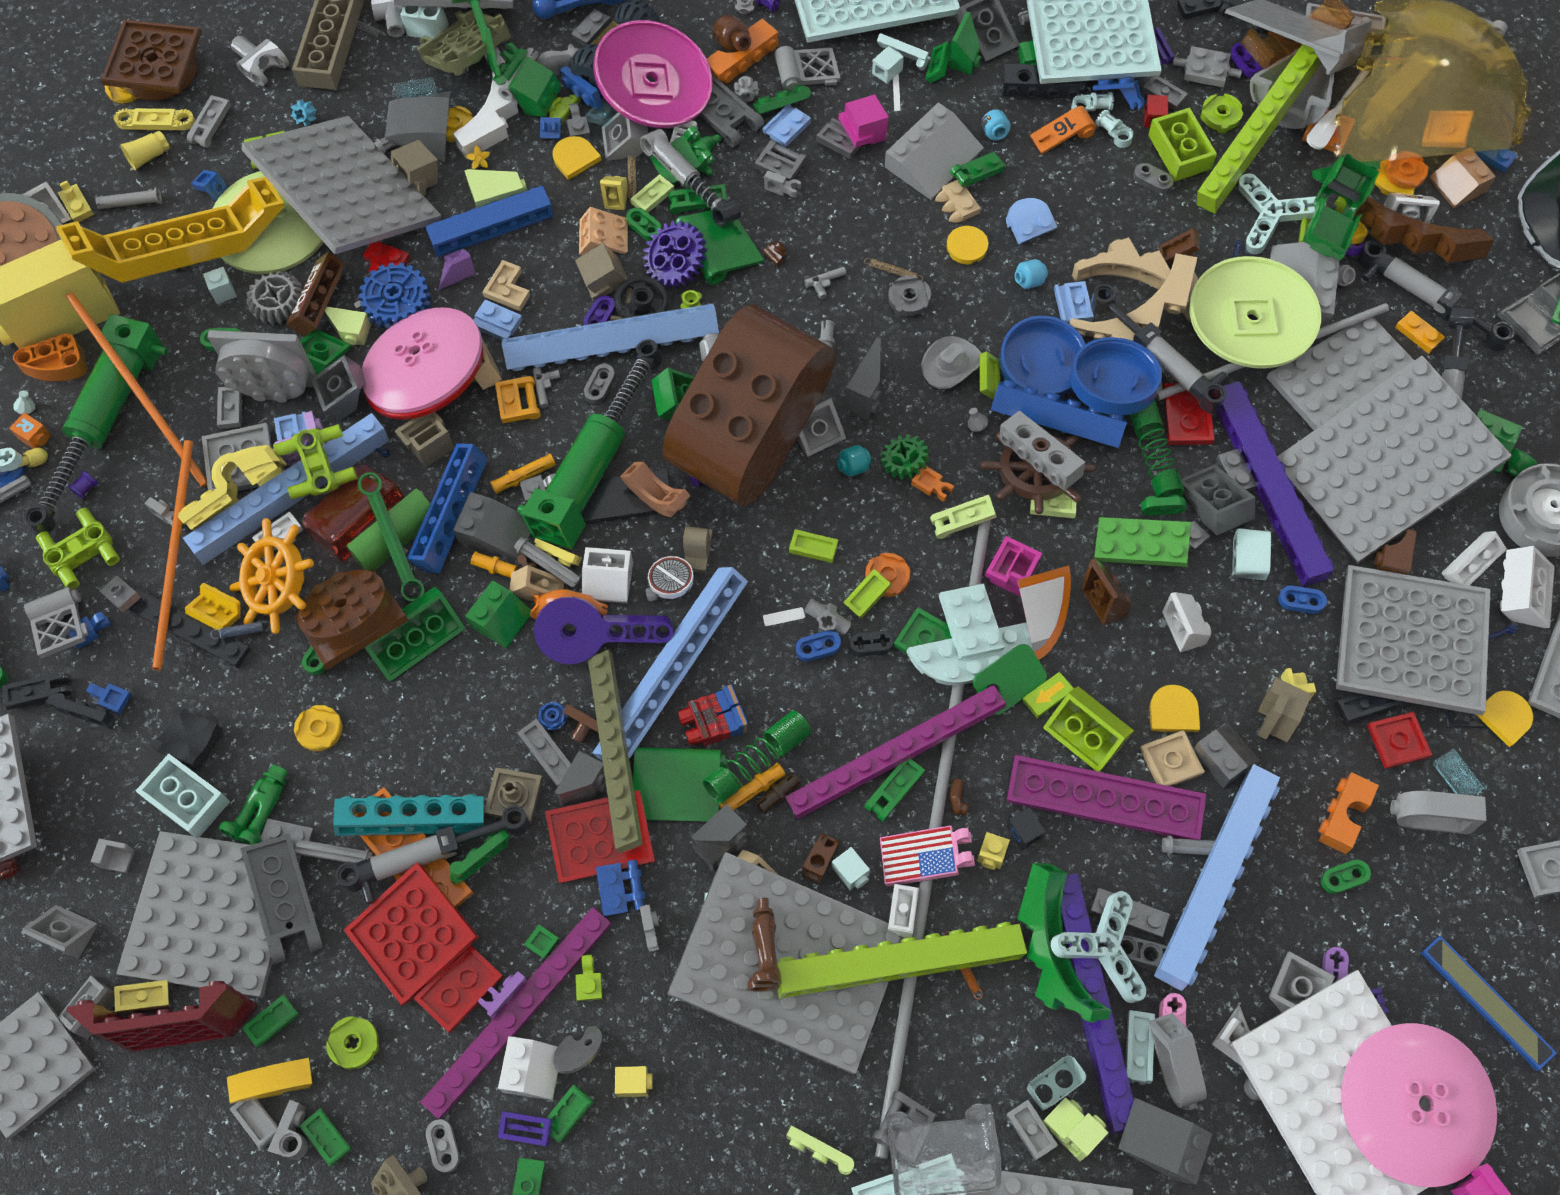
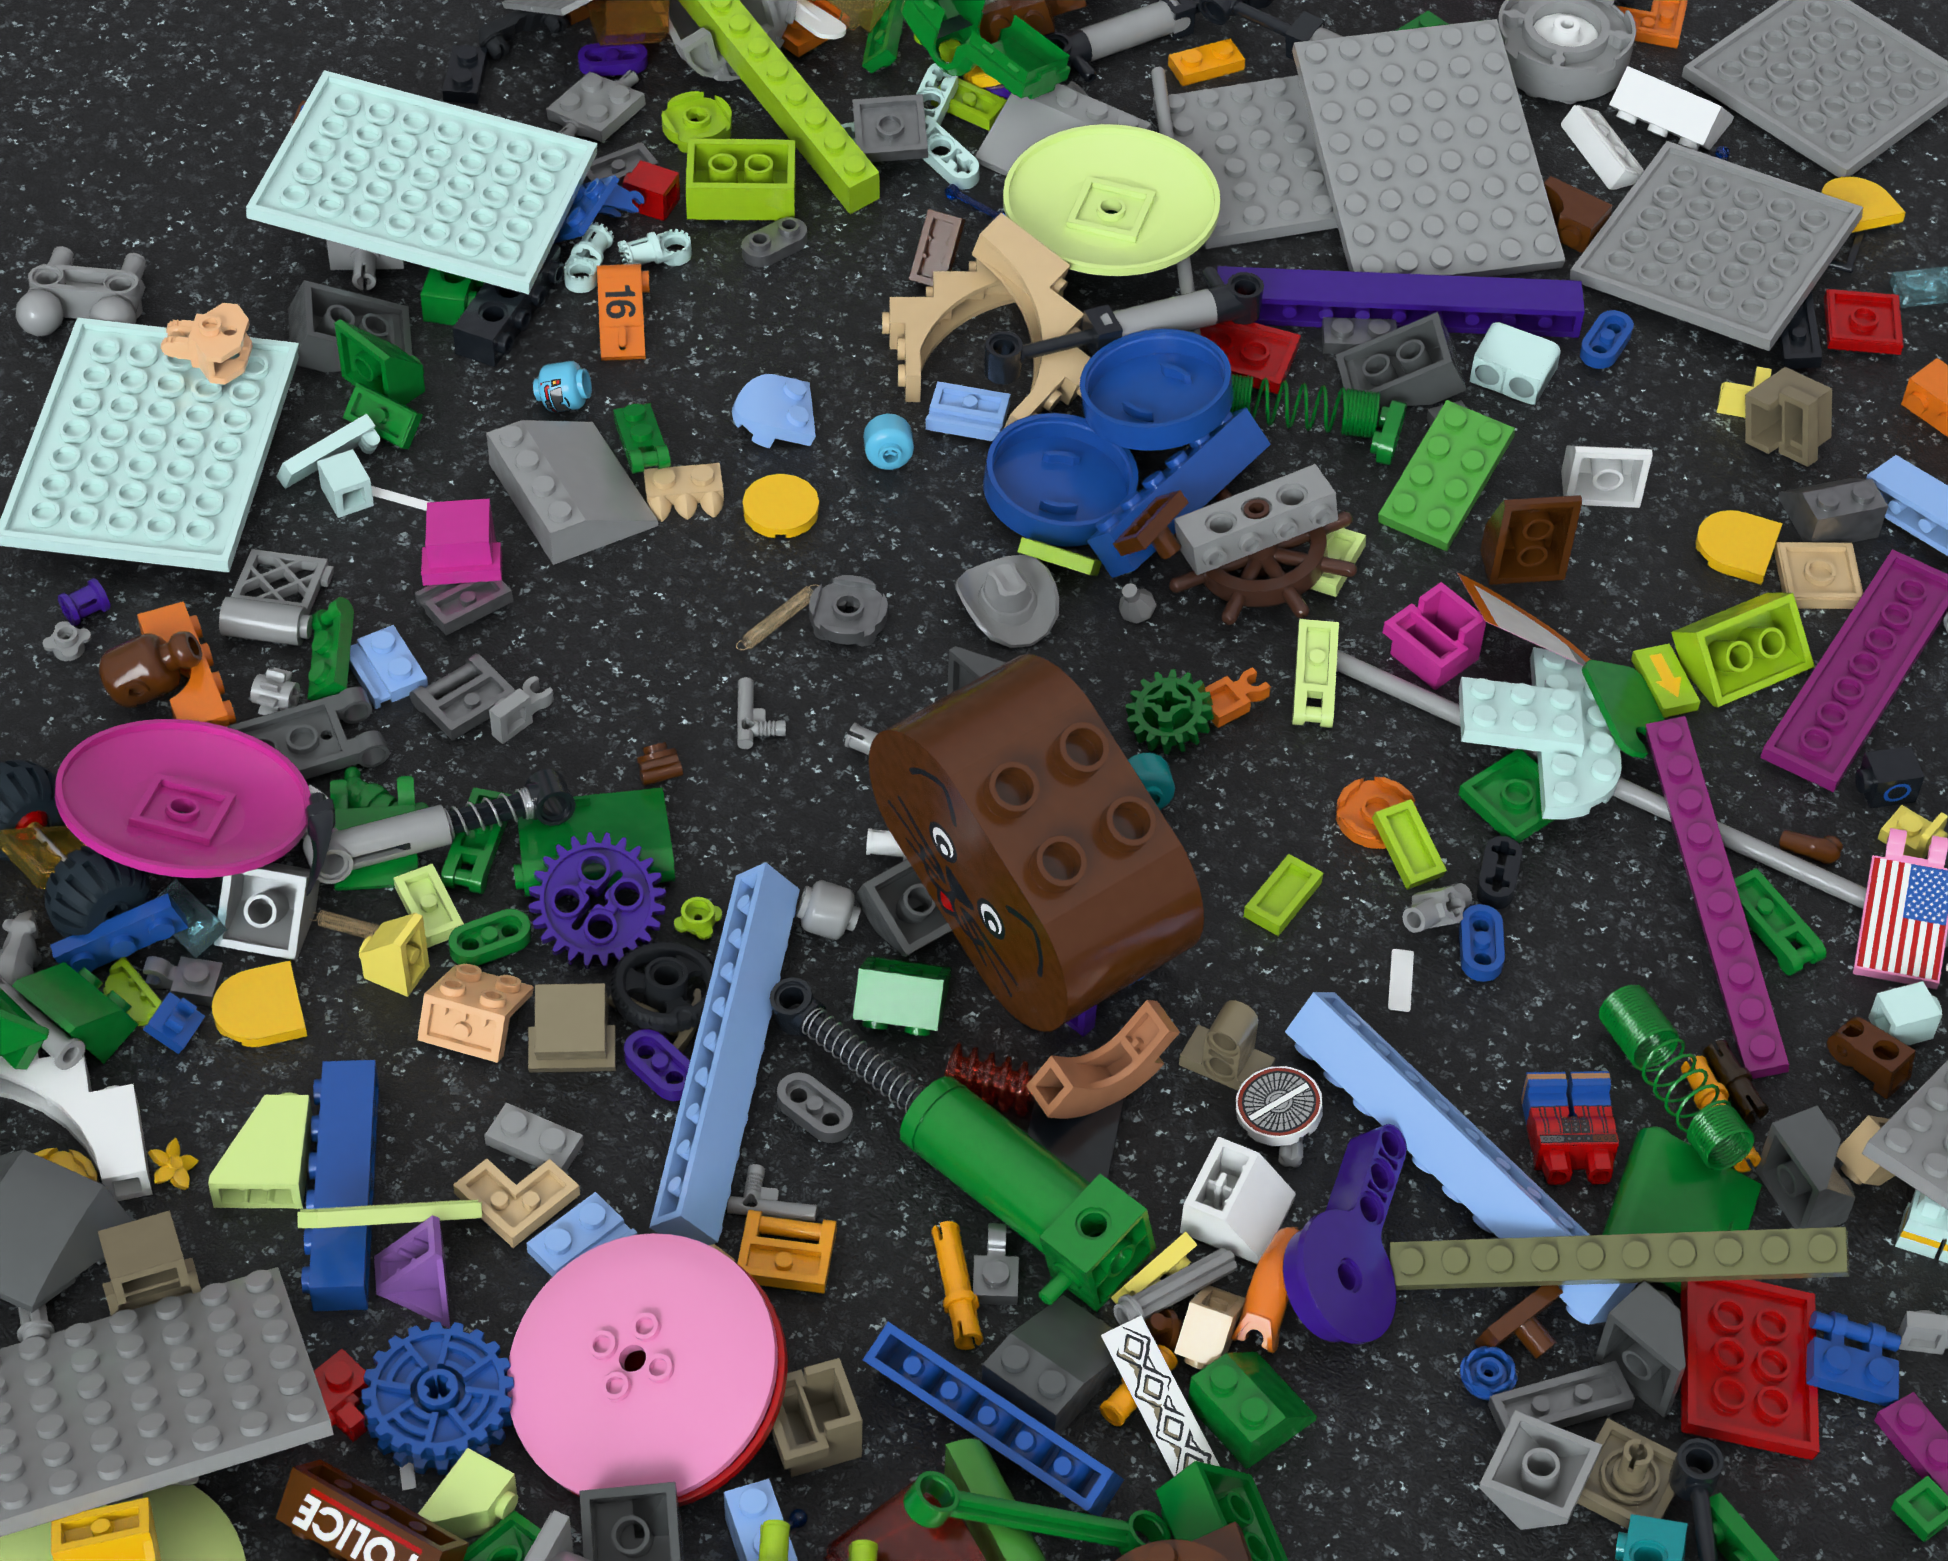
camera: 75 degrees left, 15 degrees down
none -> yellowish green tile [297,1200,482,1228]
none -> black bar [305,792,335,896]
none -> light grey plate [484,1102,584,1173]
none -> flat silver plate [852,94,928,162]
none -> clear red piece [944,1042,1039,1117]
none -> white sticker [1101,1316,1220,1476]
none -> reddish brown tile [1113,490,1189,559]
none -> light grey slope [1479,1410,1602,1530]

